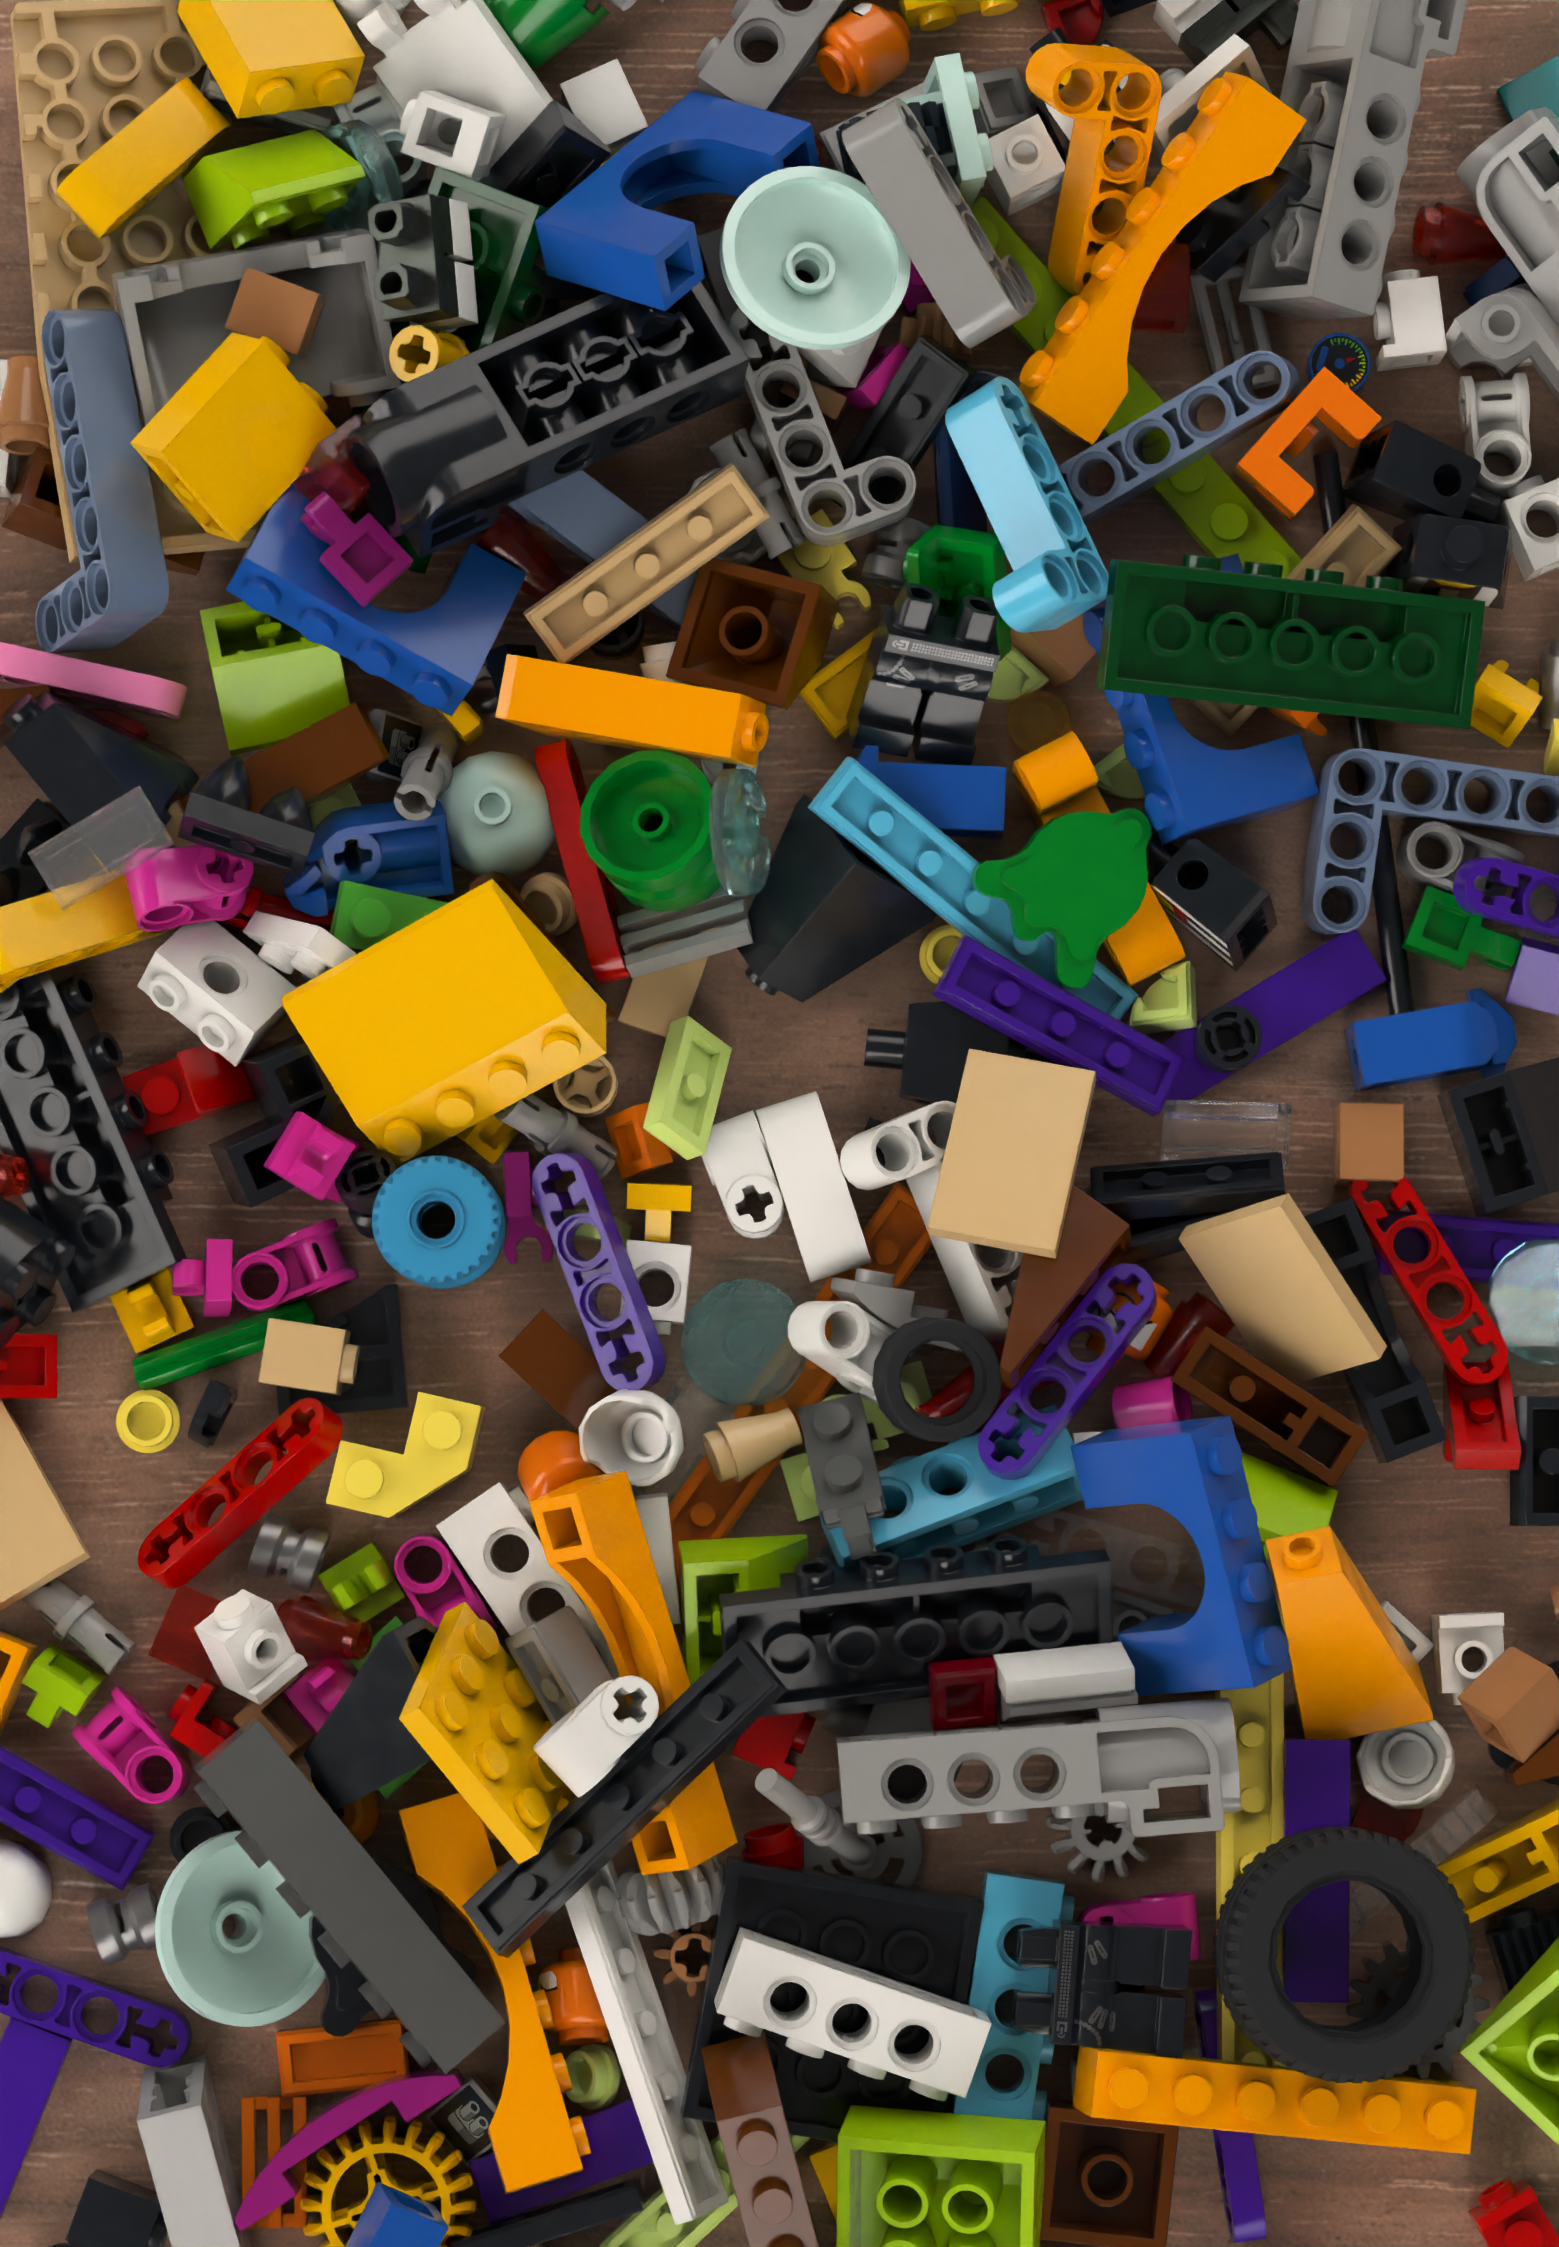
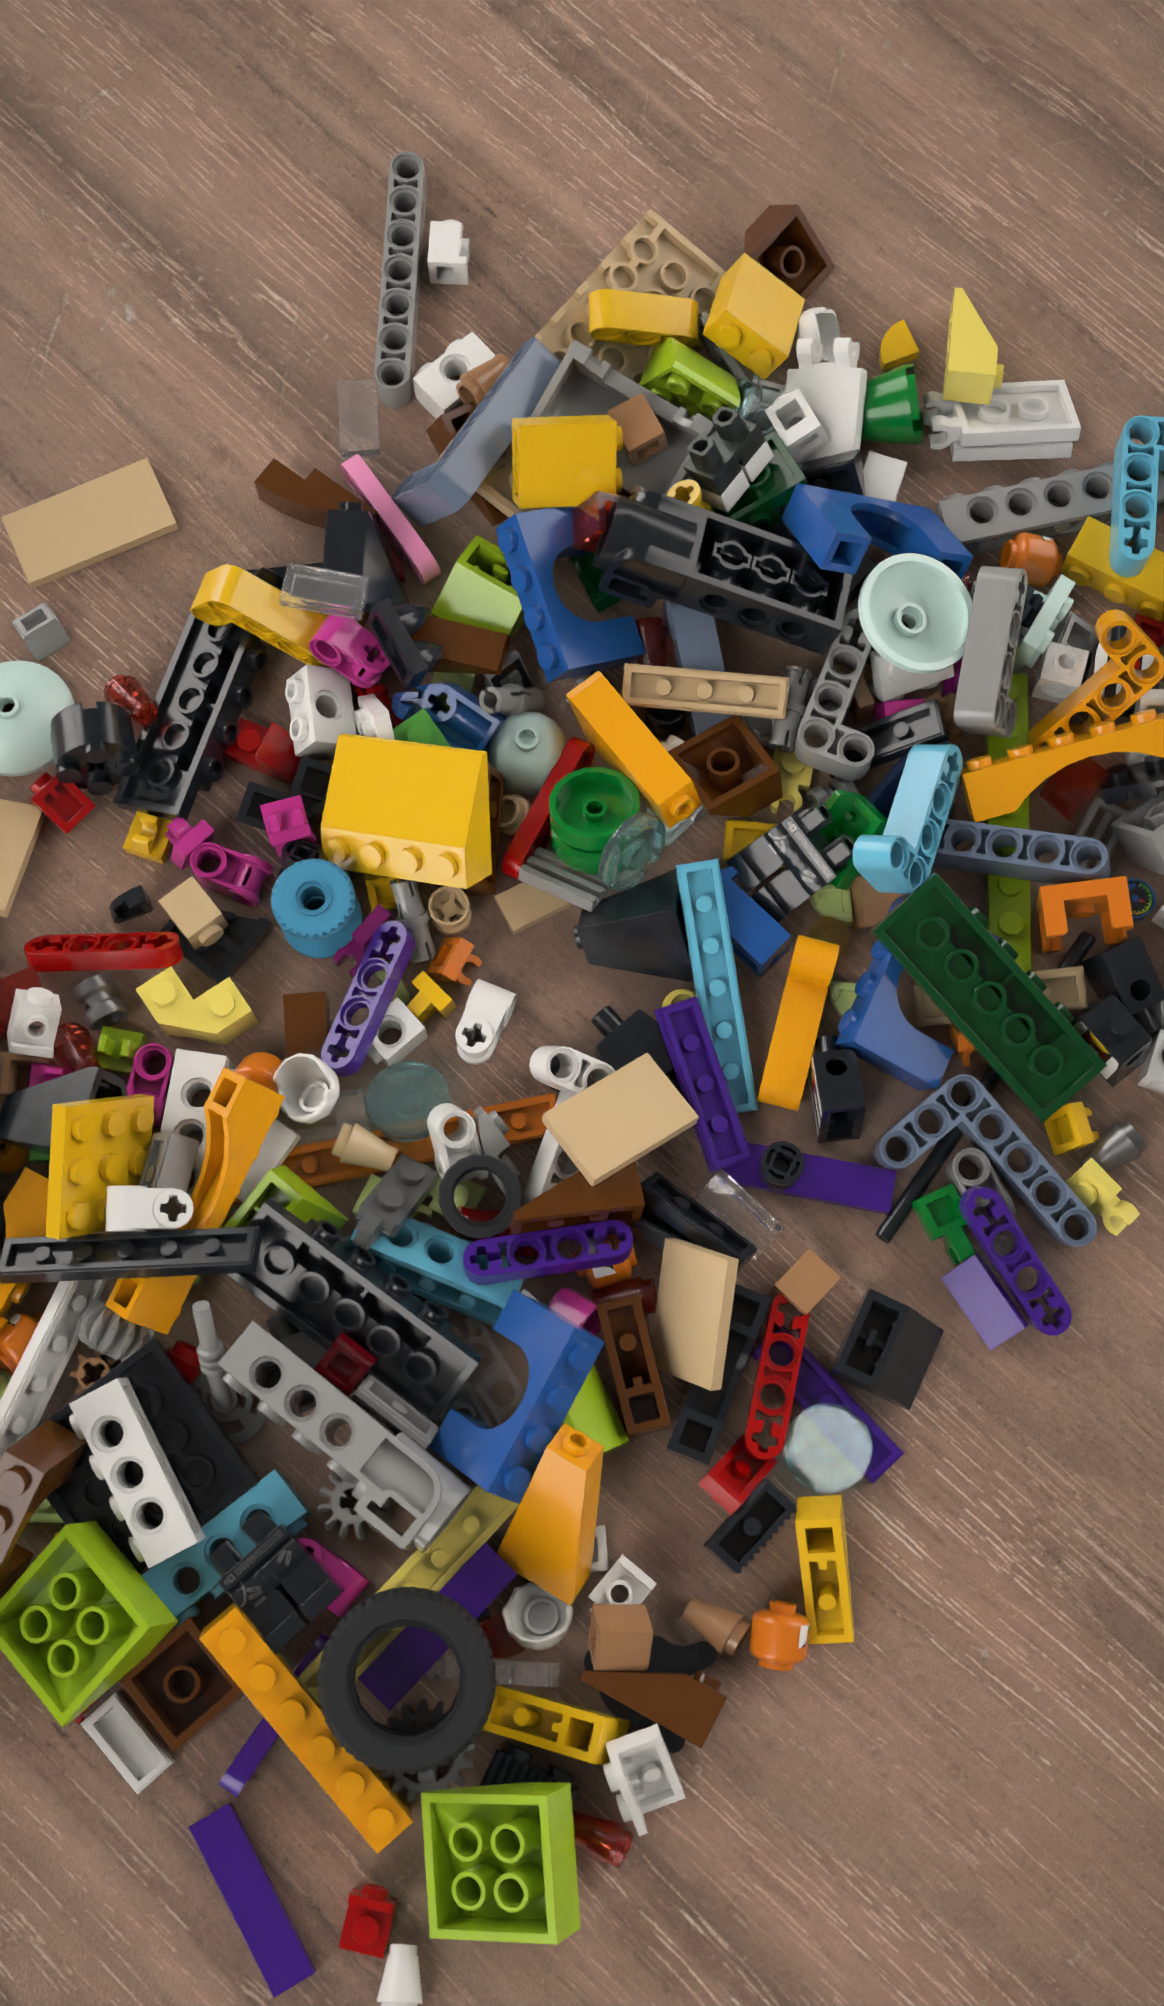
camera: 45 degrees right, 10 degrees down
light yellow plate [116,1389,181,1453] -> none
green axle [132,1299,318,1390] -> none
magenta plate [300,491,413,608] -> none
yellow tile [435,701,484,746] -> none
yellowish green plate [643,1016,732,1160] -> none
red brick [732,1712,816,1780] -> none
white beam [755,1091,872,1283] -> none
green tile [971,808,1152,988] -> none
white tile [993,1641,1135,1705] -> none
yellowish green tile [1129,961,1197,1034] -> none
blue piece [1344,988,1517,1092] -> none

